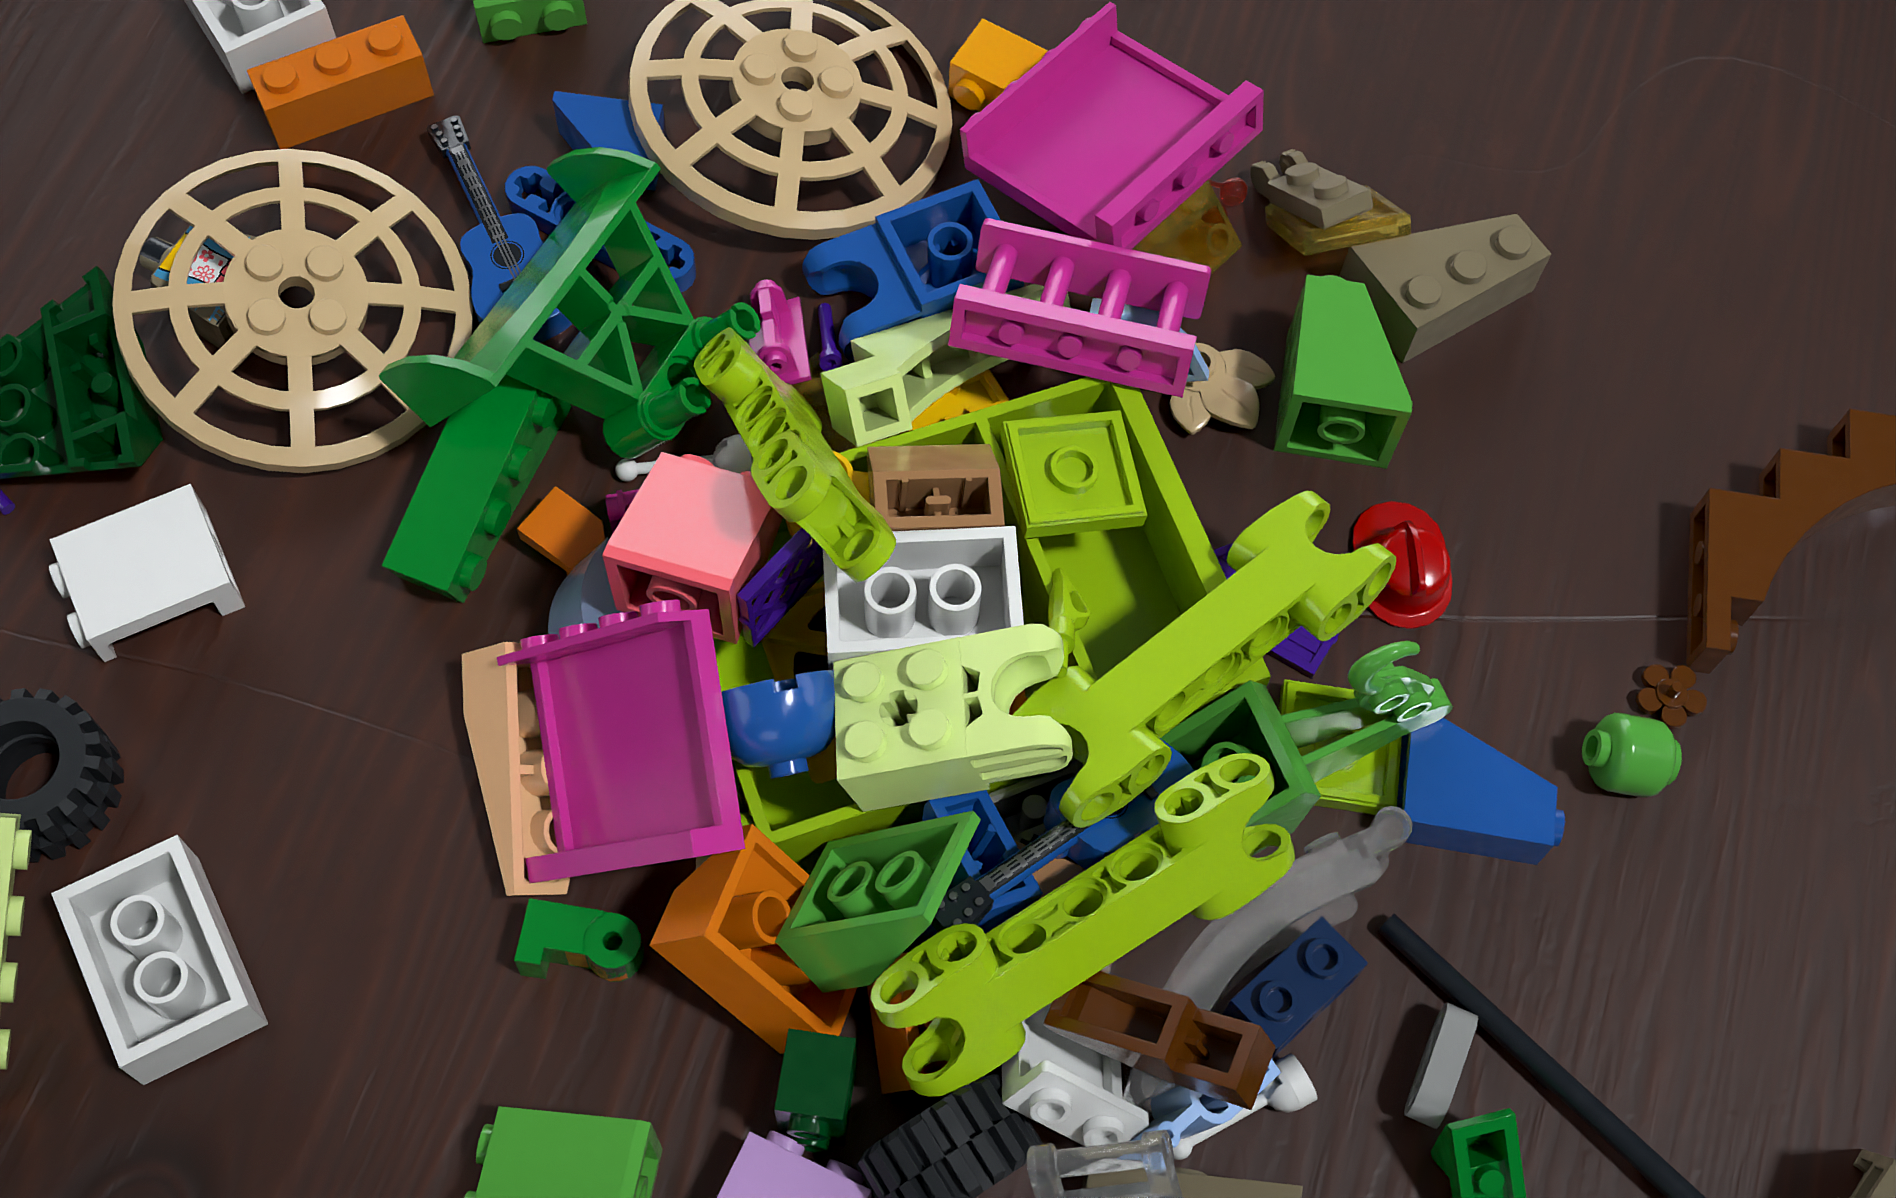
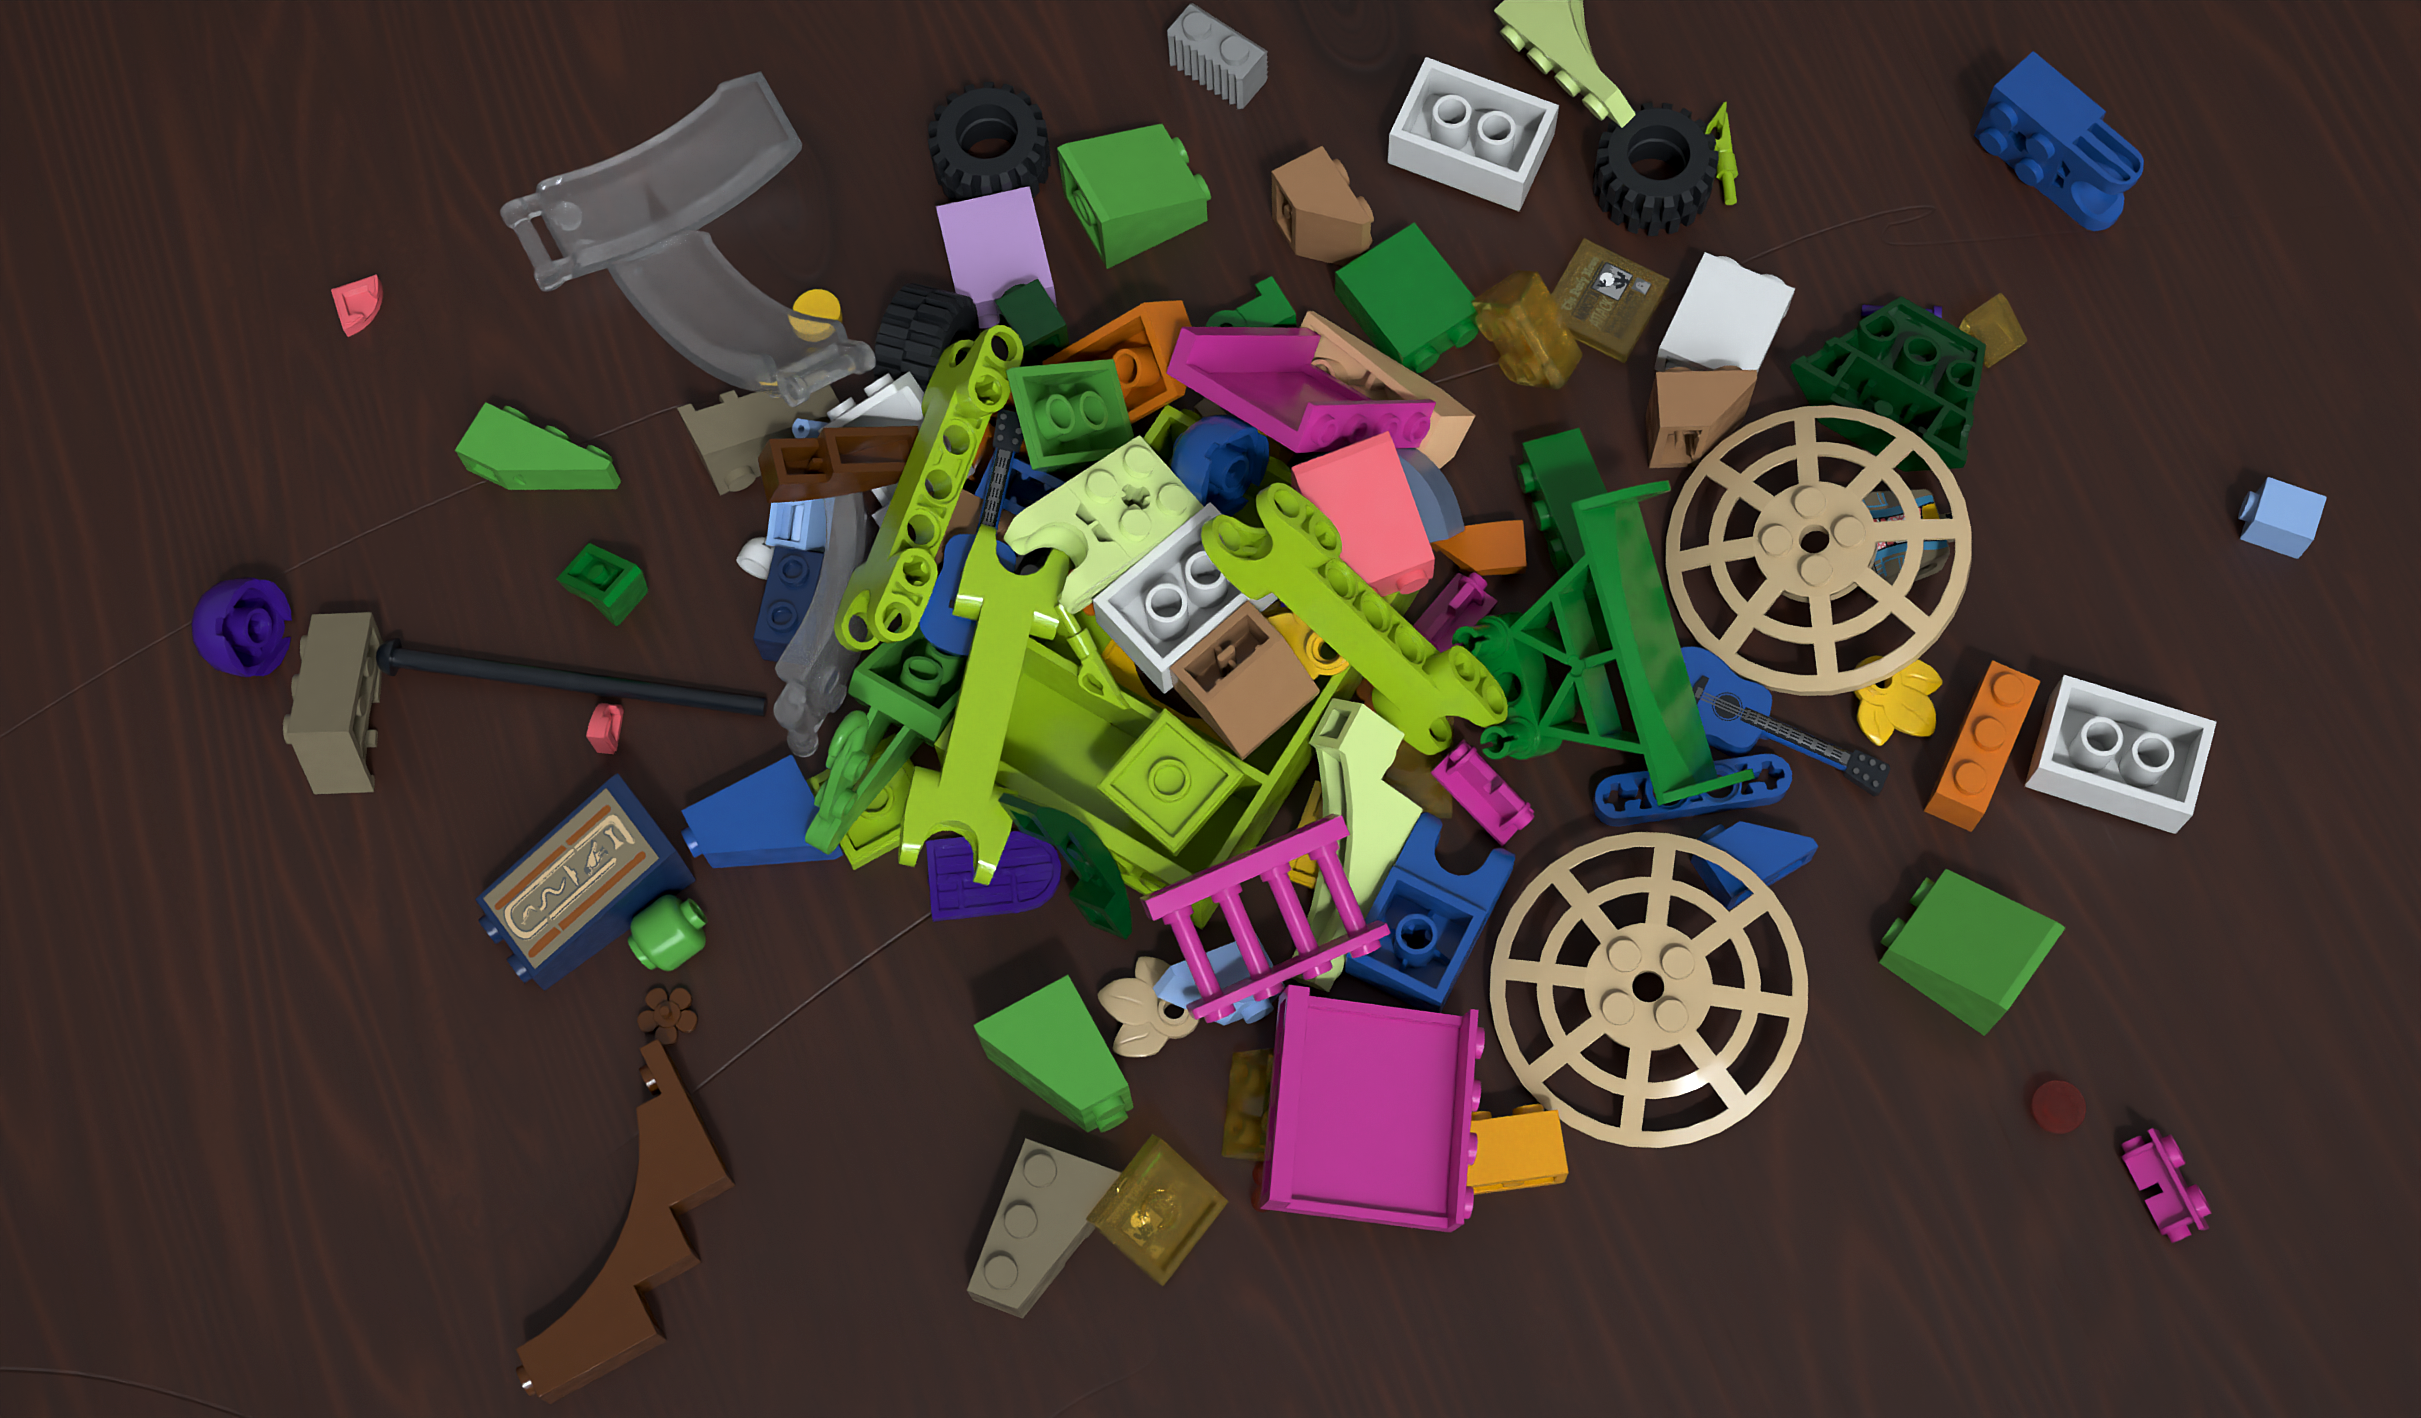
camera: 150 degrees right, 5 degrees up
dark purple piece [818,303,843,371] -> none
dark tan hinge [1250,149,1373,229] -> none
red piece [1353,501,1452,629] -> none
light grey beam [1404,1003,1478,1129] -> none
none -> slope [475,773,696,991]
none -> coral tile [586,703,624,754]
none -> dark green slope [998,792,1132,940]
none -> medium nougat slope [1271,146,1374,267]
none -> green brick [1335,222,1483,373]
none -> clear yellow slope [1471,270,1583,390]
none -> clear yellow tile [1539,238,1670,363]
none -> medium nougat slope [1645,366,1757,468]
none -> yellow plate [1853,656,1942,746]

